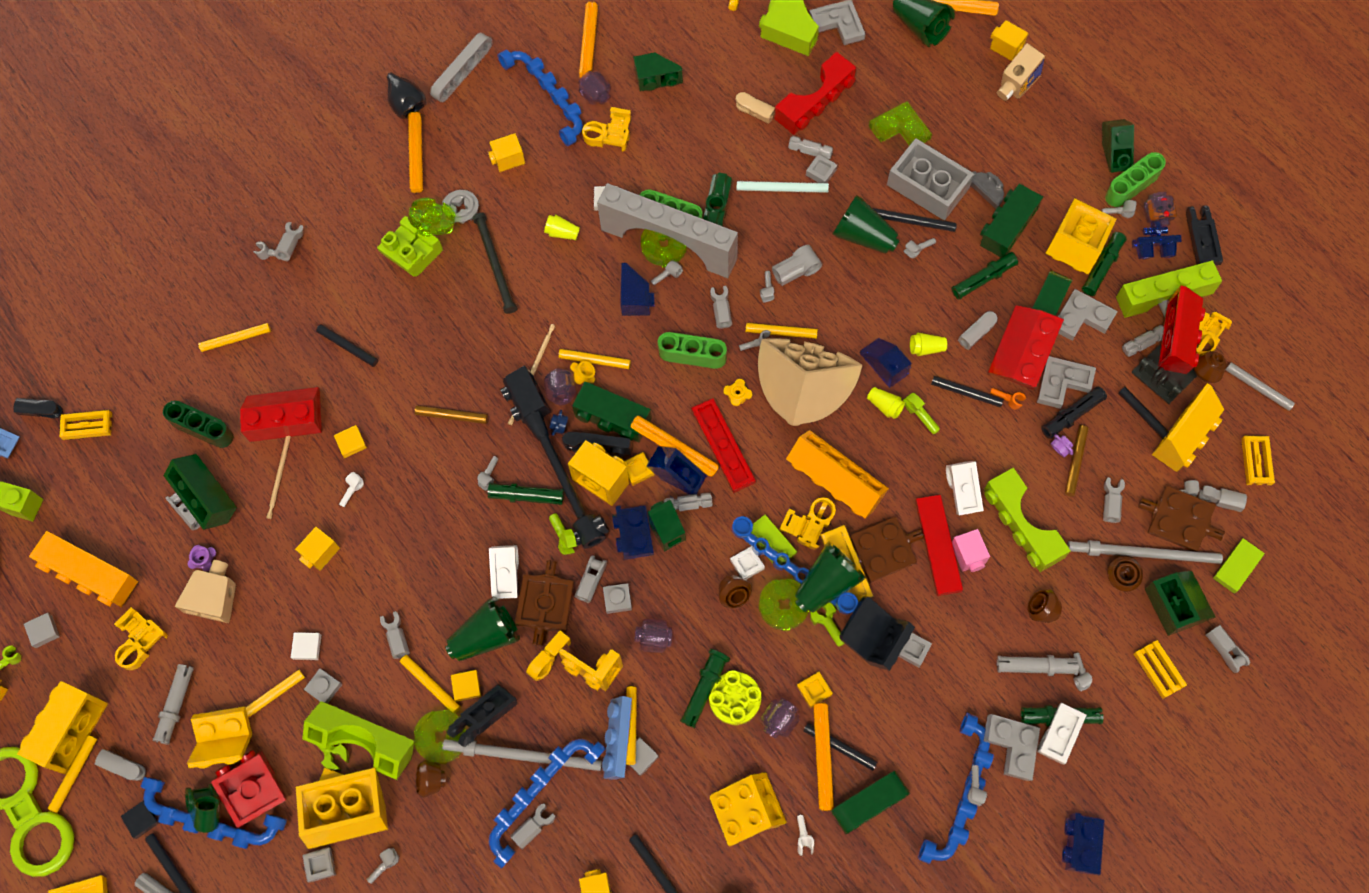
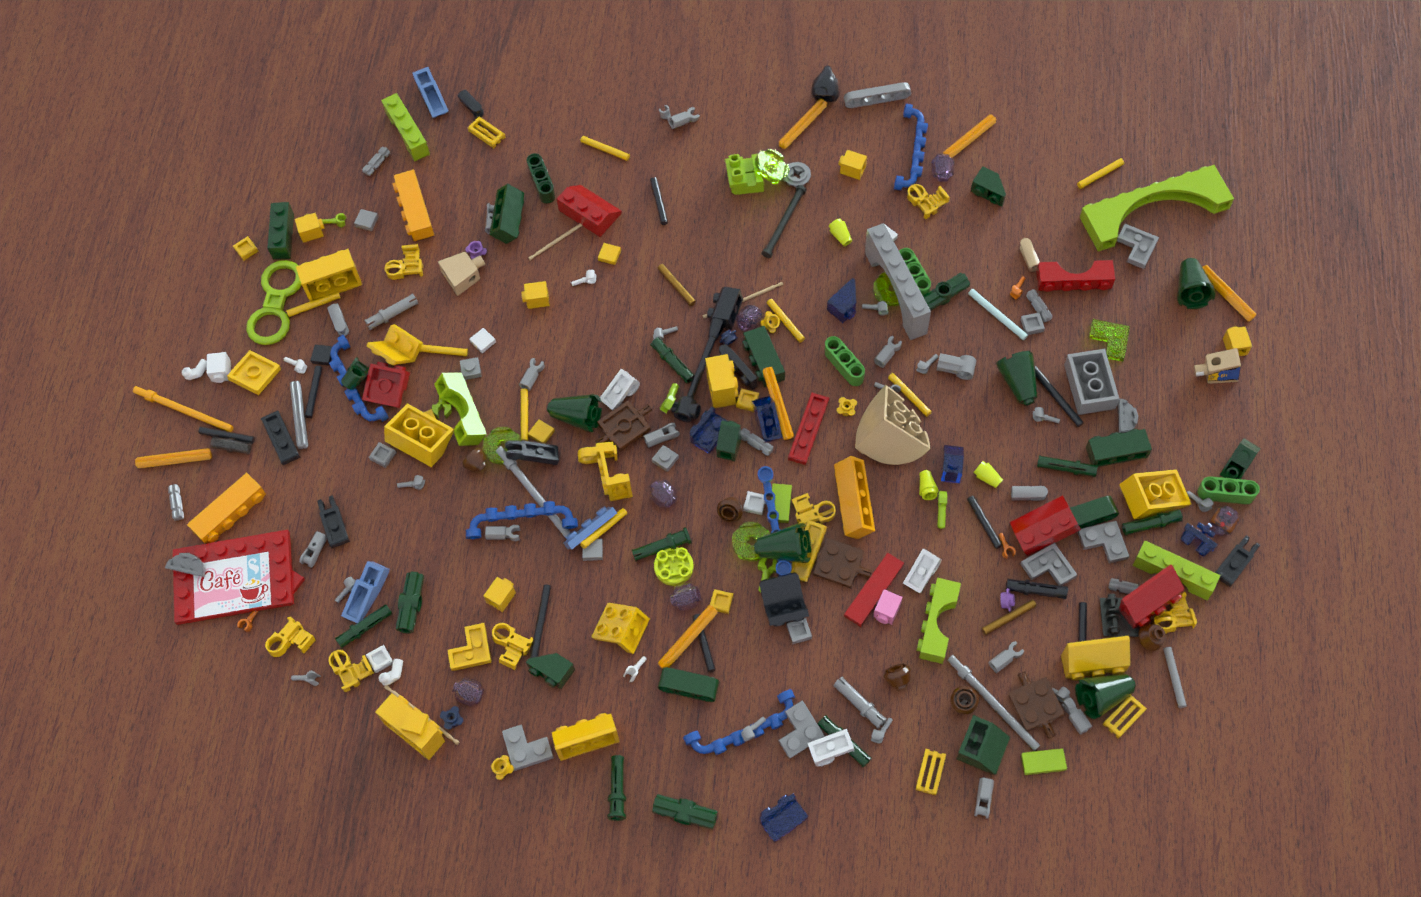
camera: 45 degrees right, 5 degrees down
none -> white hand [284,357,307,374]
none -> orange hand [1010,276,1026,300]
none -> dark green cone [1075,674,1136,719]

